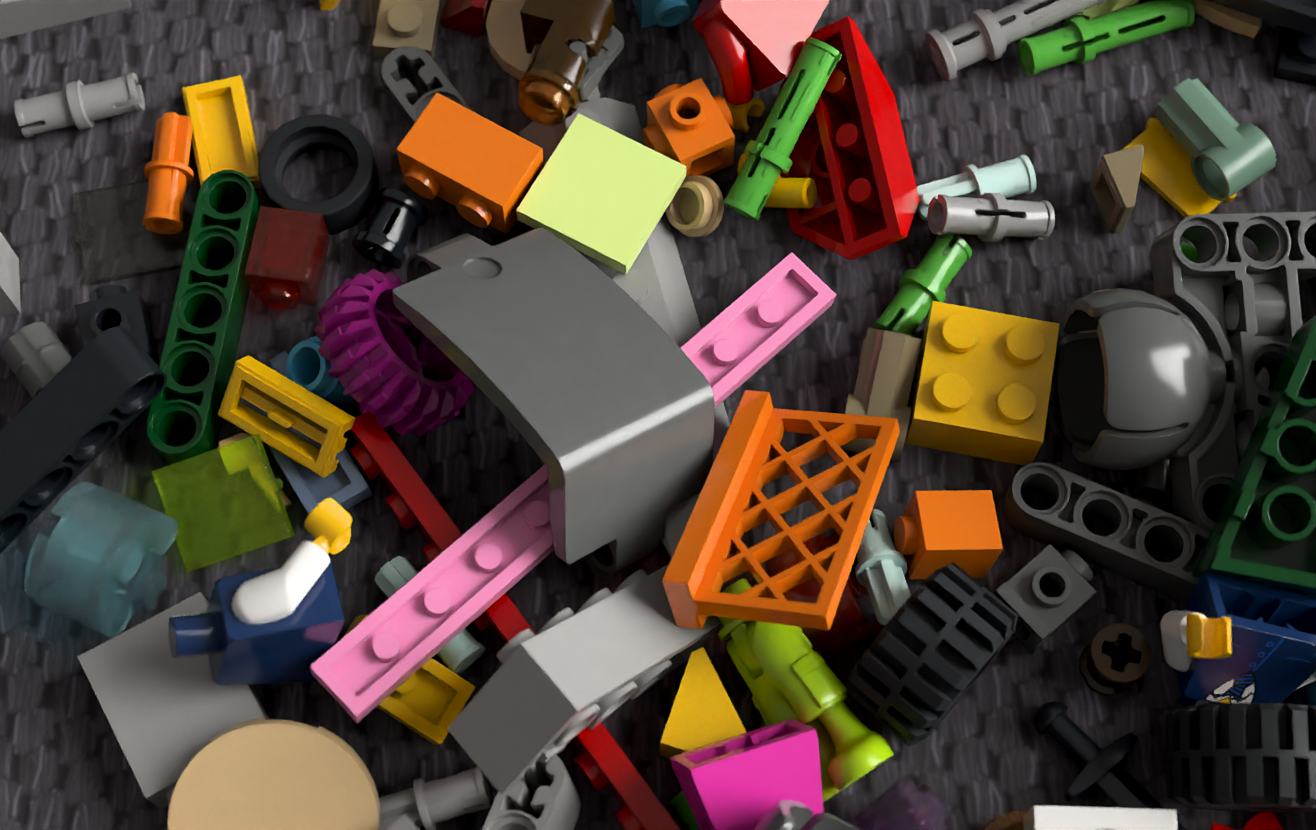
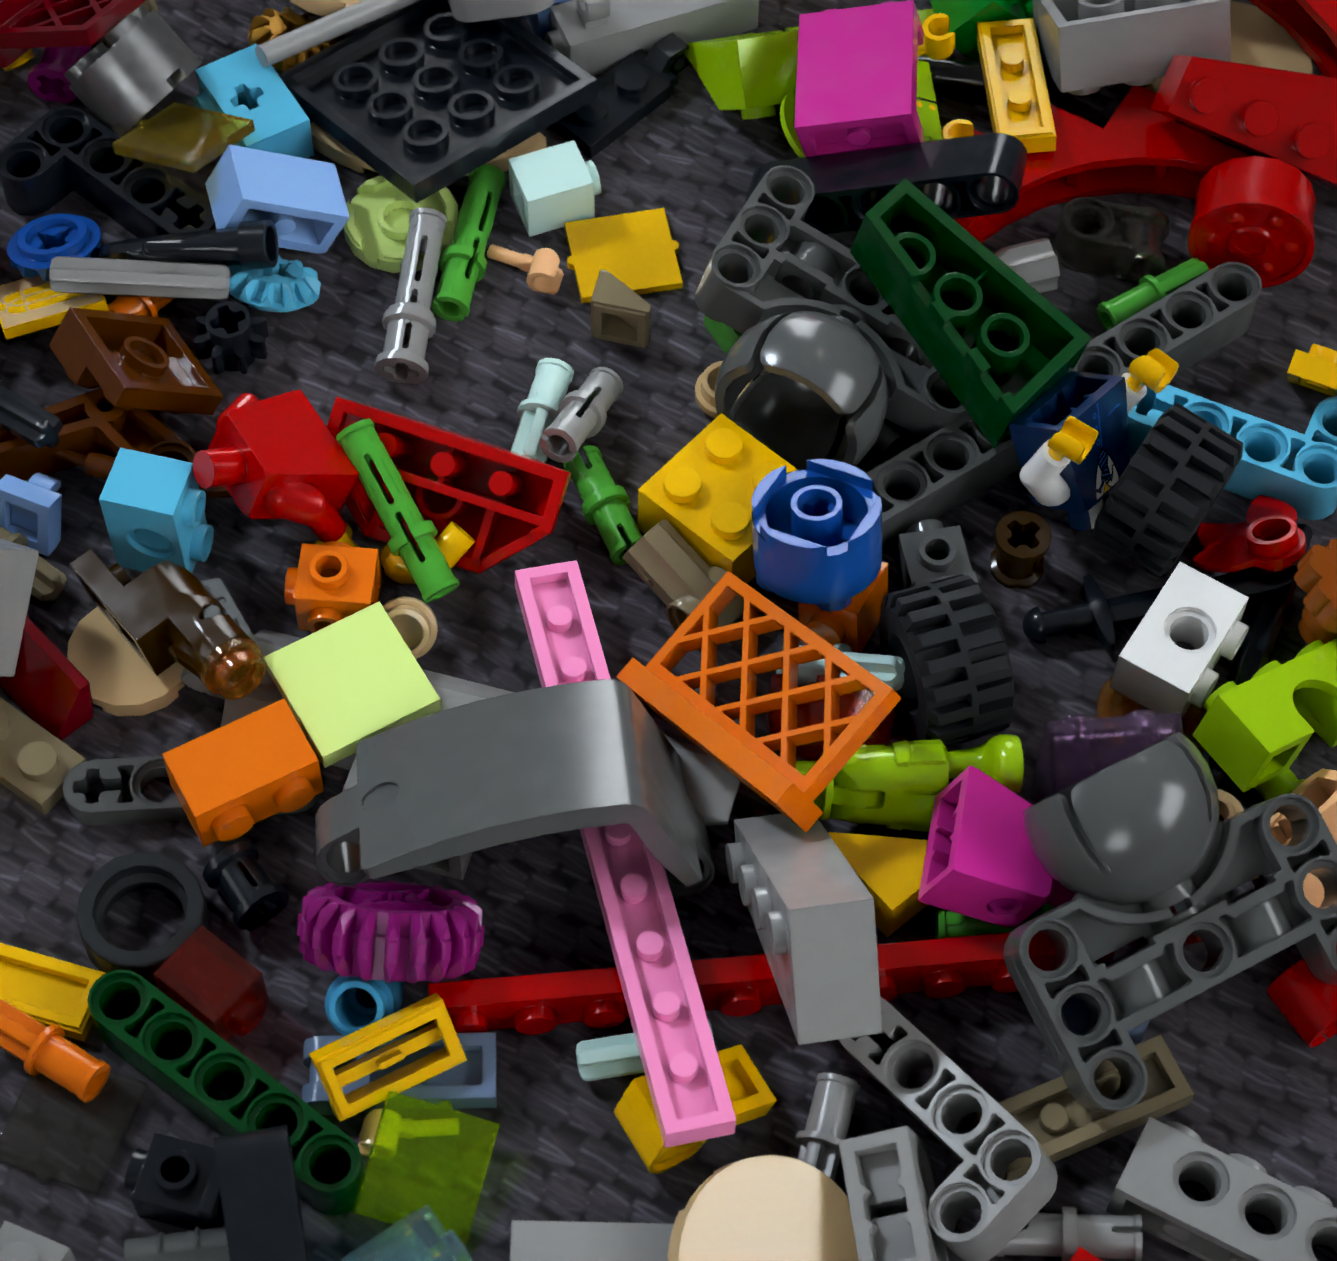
camera: 60 degrees left, 10 degrees down
dark blue torso [168,498,352,686] -> none
sand green piece [1153,78,1277,201] -> none
none -> light nougat hand [487,244,564,295]
none -> light aqua brick [508,140,601,237]
none -> blue brick [751,458,882,612]

